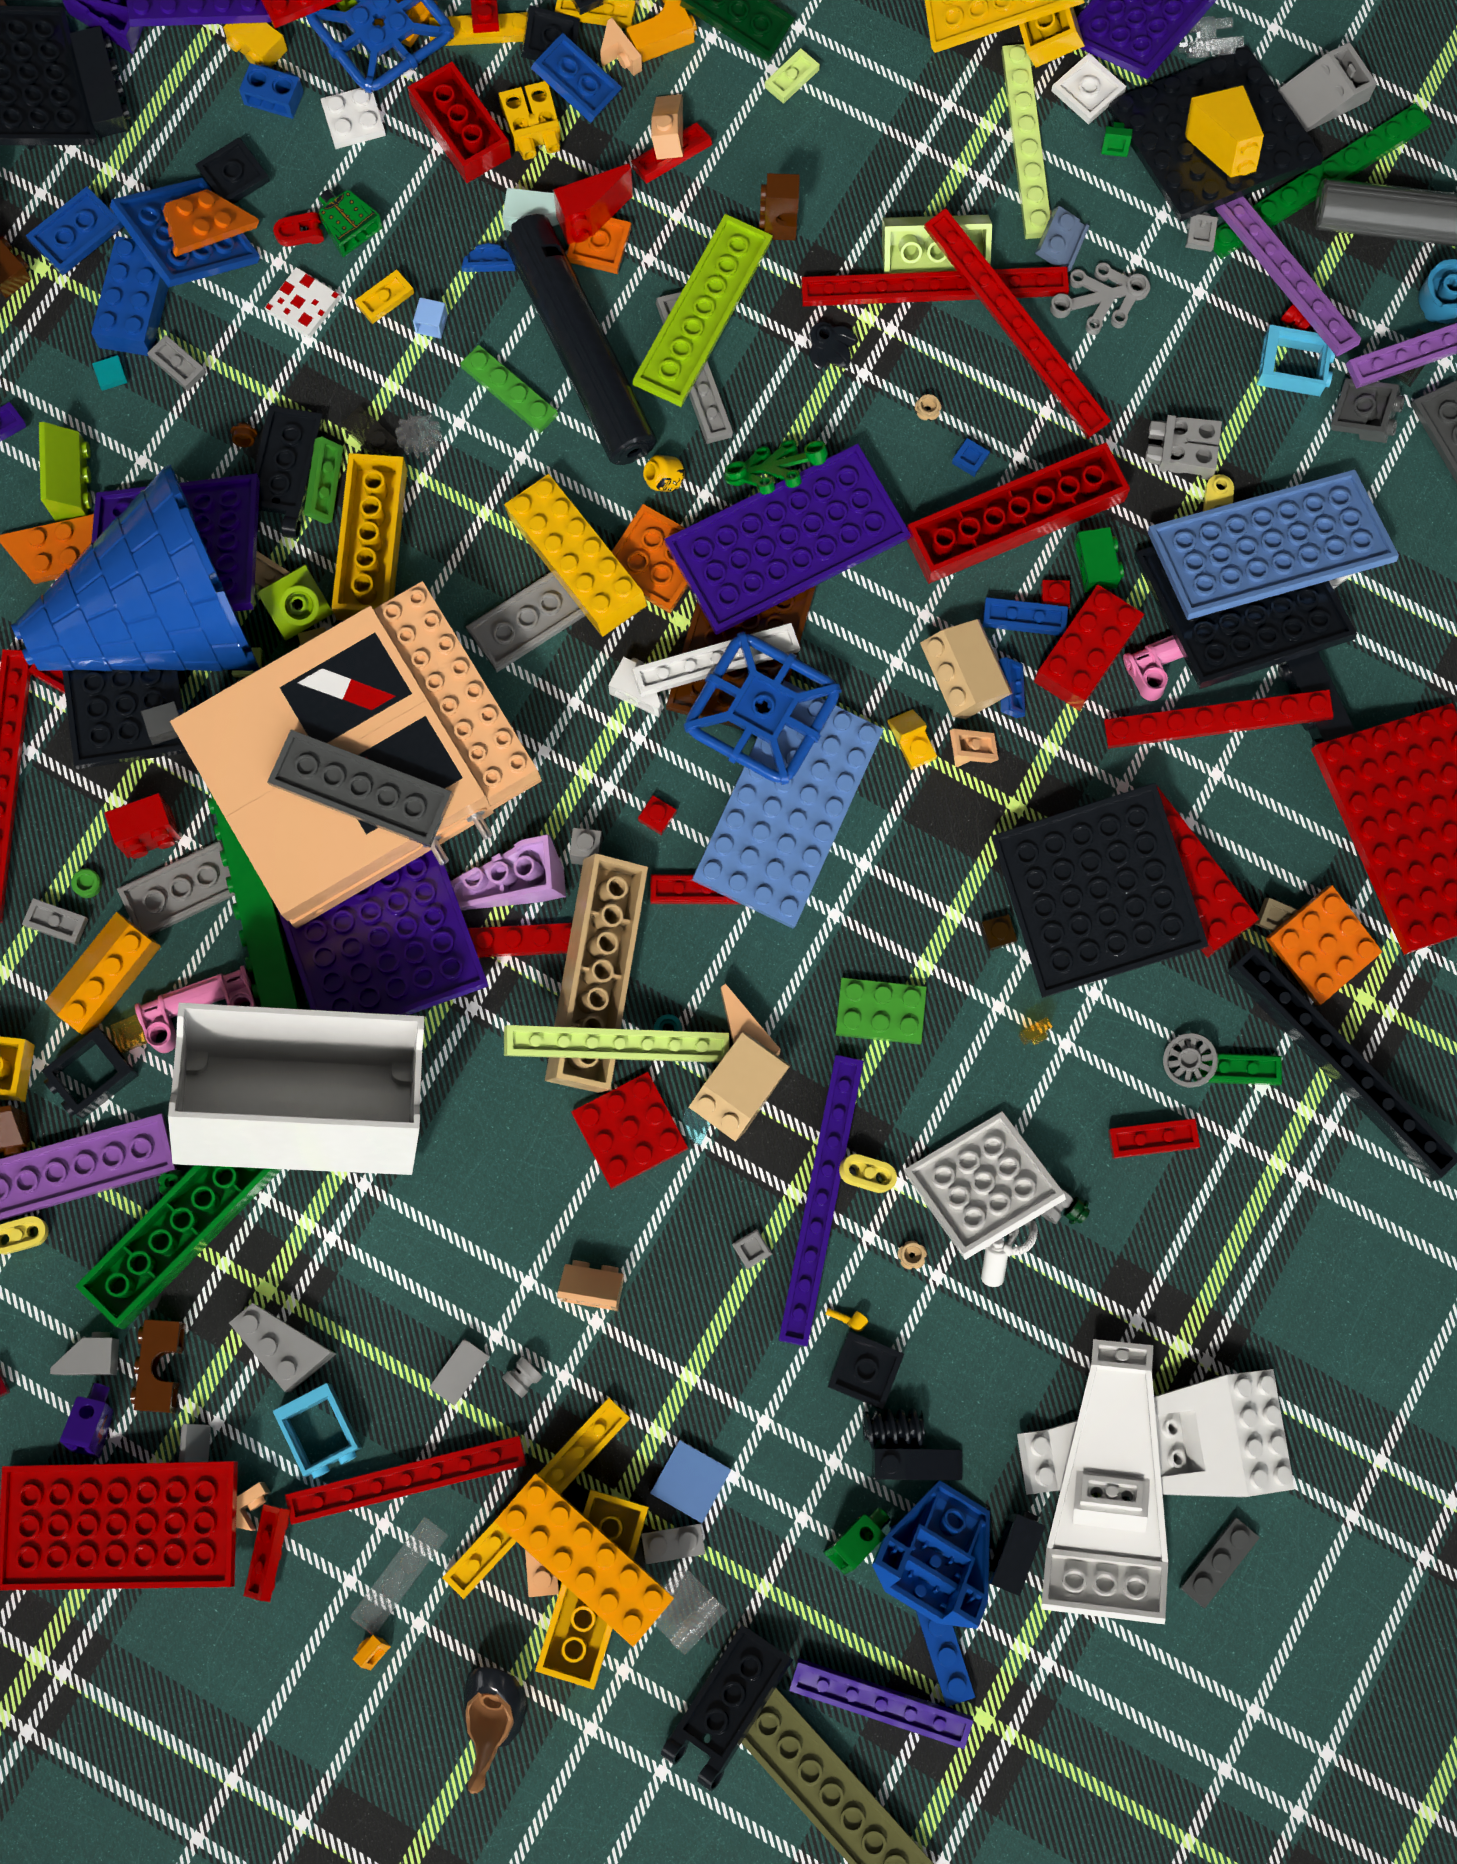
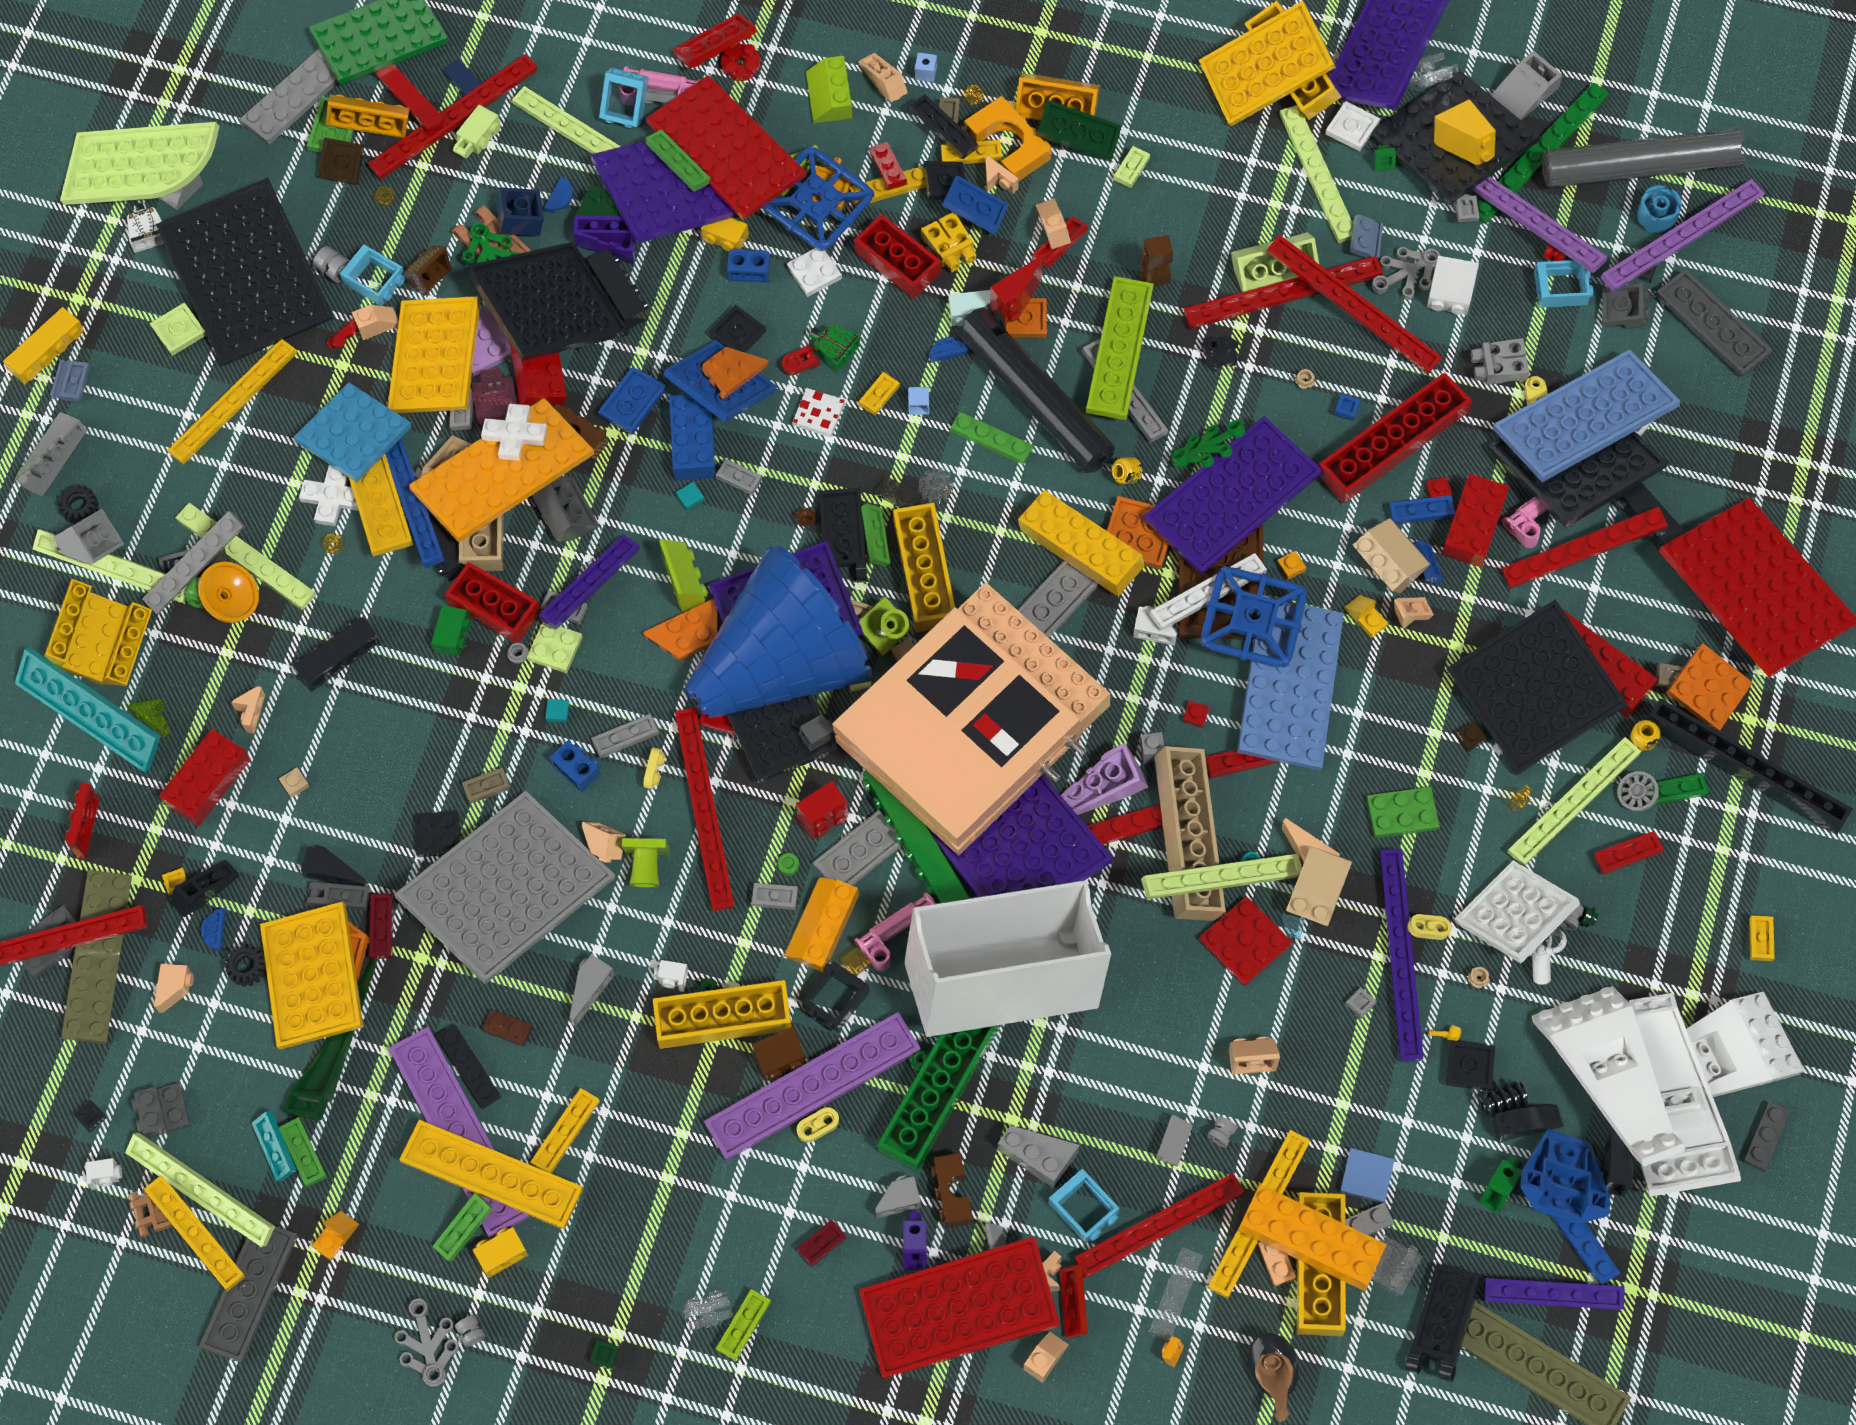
camera: 10 degrees left, 10 degrees down
dark grey plate [267,730,453,847] -> none
green brick [1074,527,1124,593] -> none
none -> light nougat slope [1024,1332,1069,1383]
none -> light orange plate [1277,551,1306,580]
none -> white slope [1427,256,1479,315]
none -> yellowish green plate [1507,737,1641,866]
none -> white wing [1532,986,1685,1167]
none -> yellow head [1630,720,1660,752]
none -> yellow plate [1749,915,1774,961]

